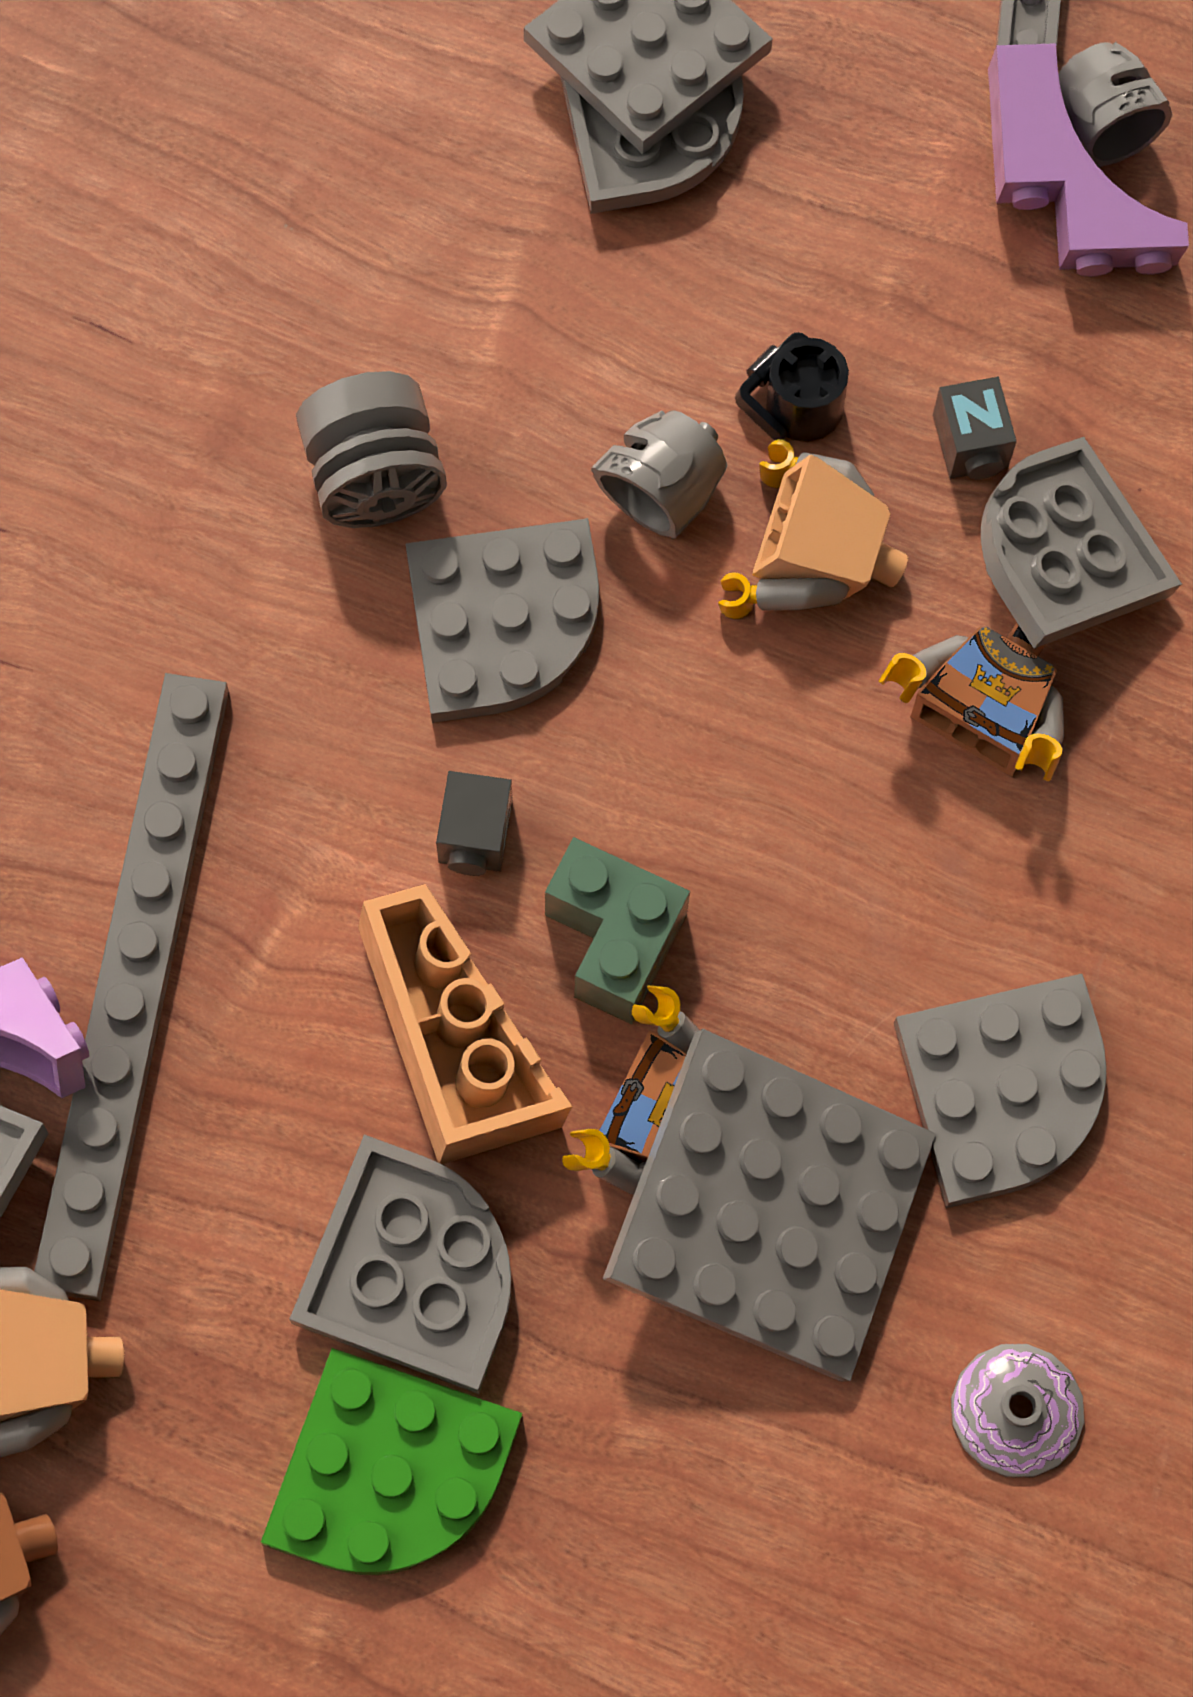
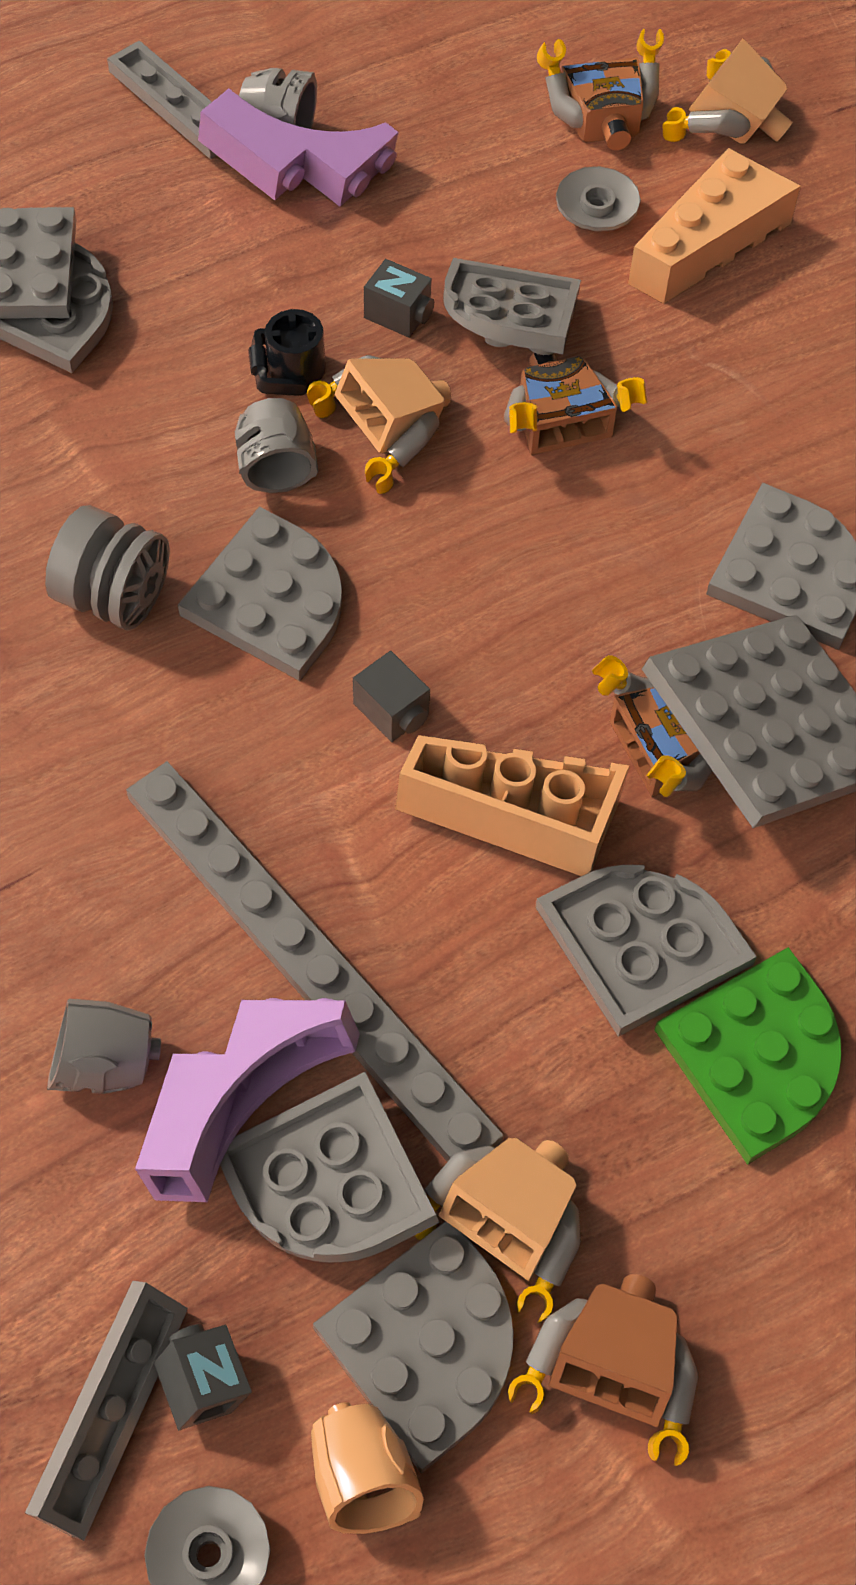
camera: 50 degrees left, 10 degrees down
sand green brick [545,837,690,1024] -> none

